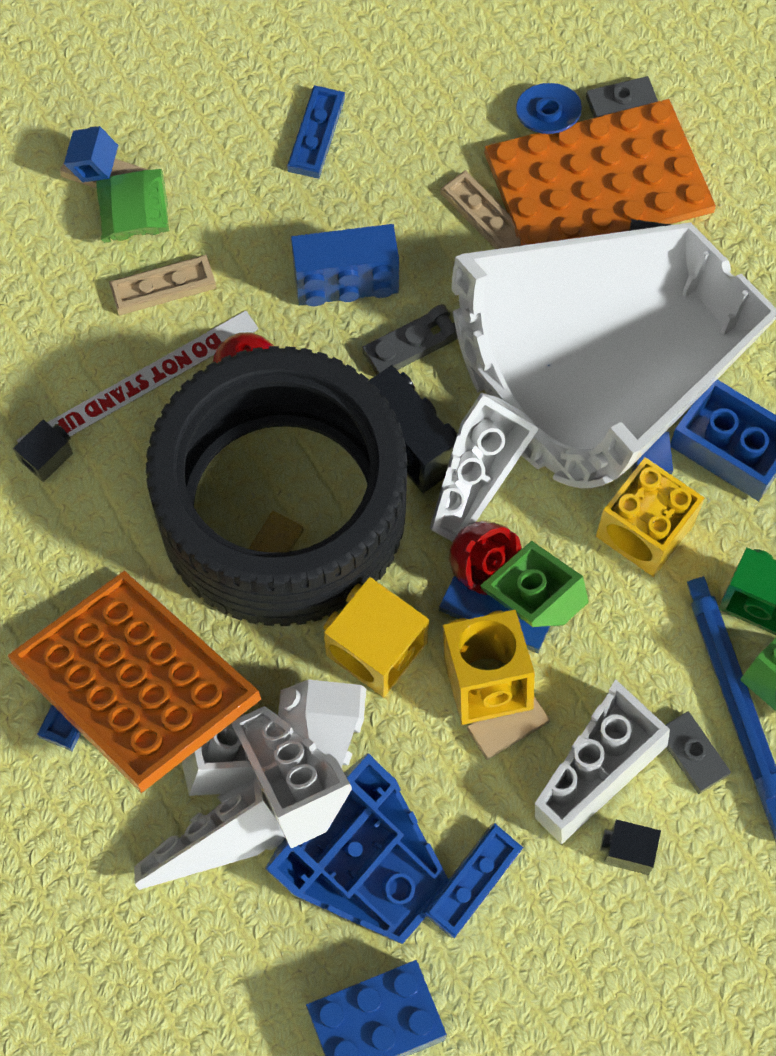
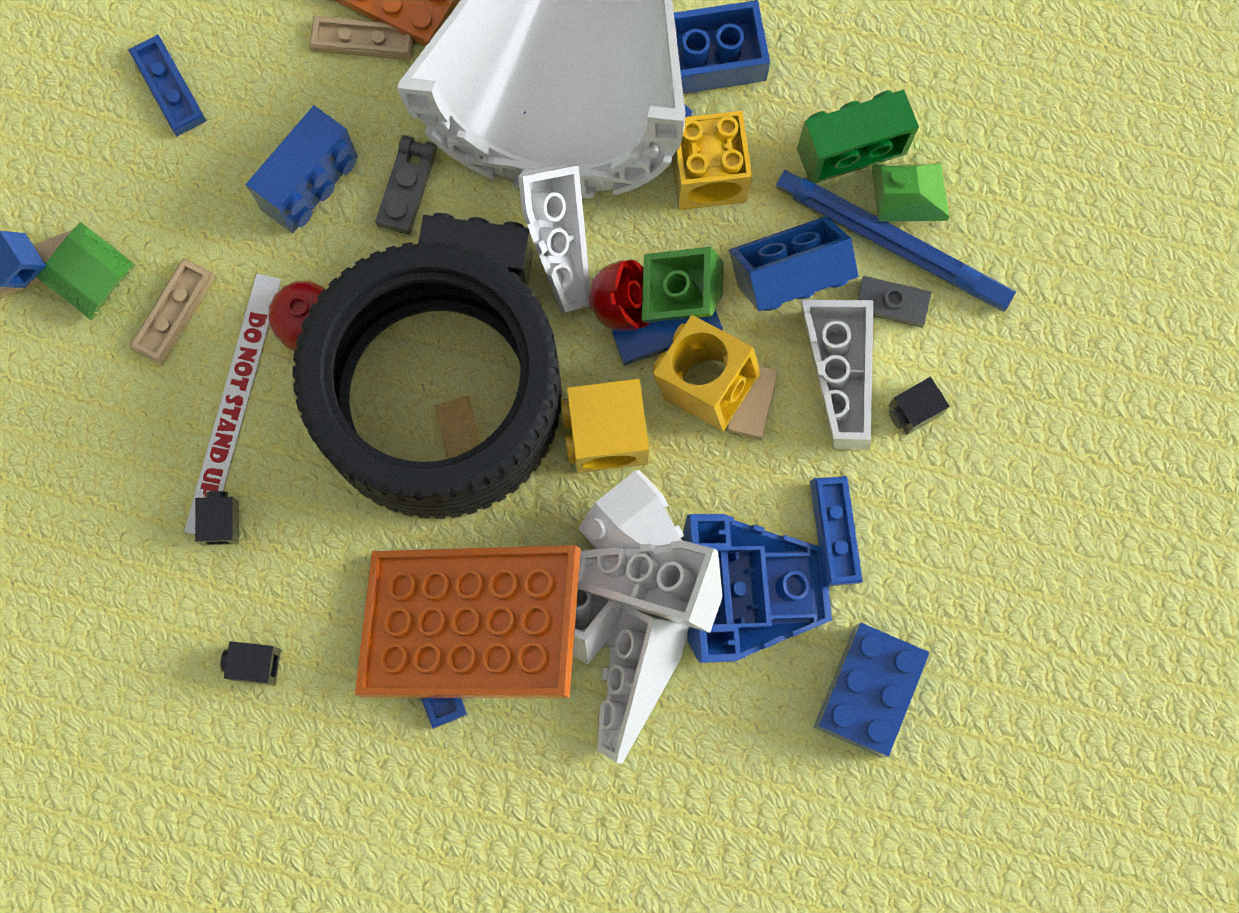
camera: 45 degrees left, 10 degrees up
none -> blue brick [729,216,859,311]

